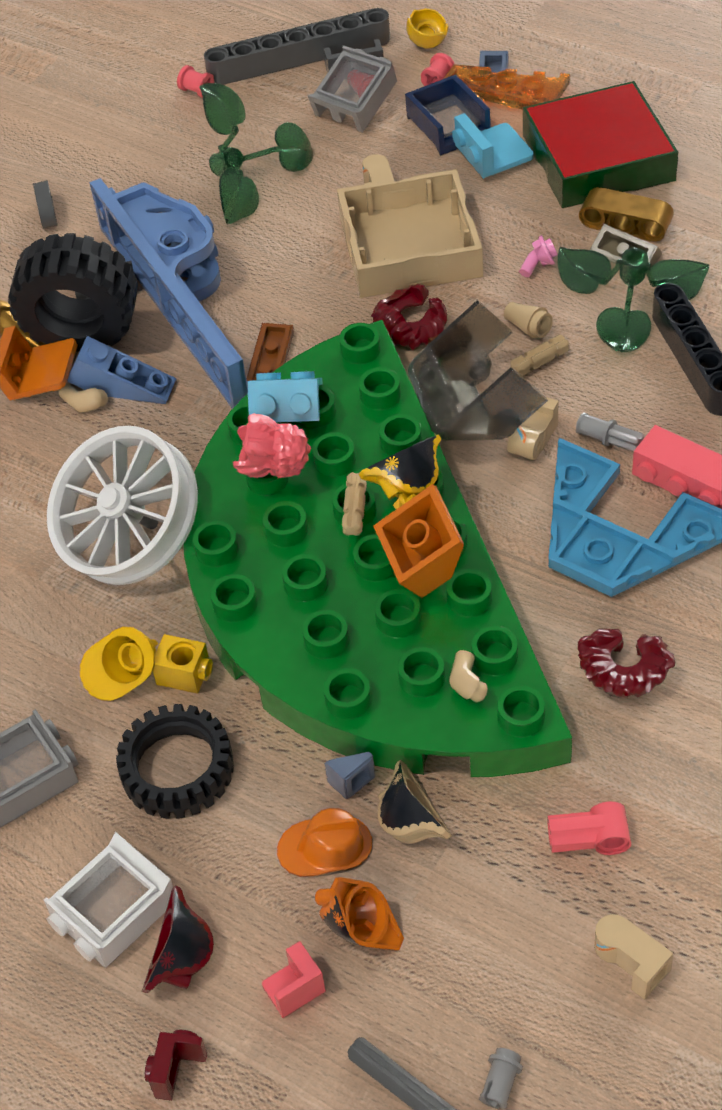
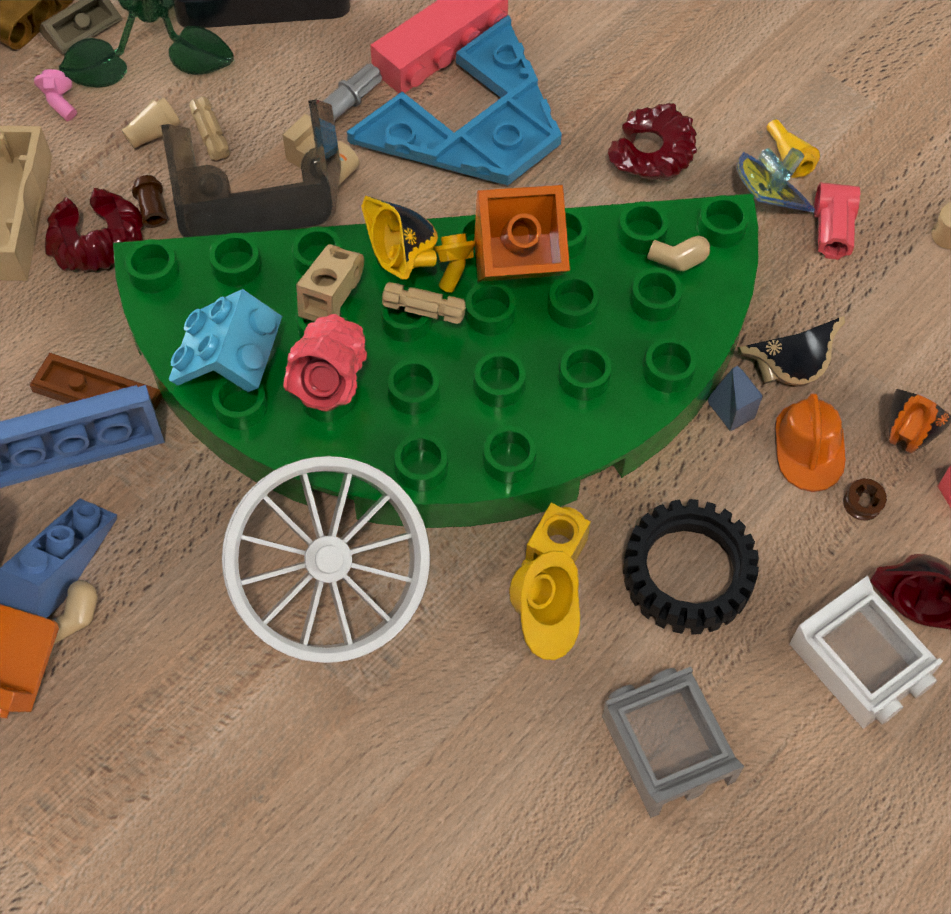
camera: 85 degrees left, 10 degrees up
none -> tan leg [296,244,364,322]
none -> clear light blue shield [737,148,816,213]
none -> yellow cone [767,119,820,178]
none -> reddish brown bush [843,478,887,521]

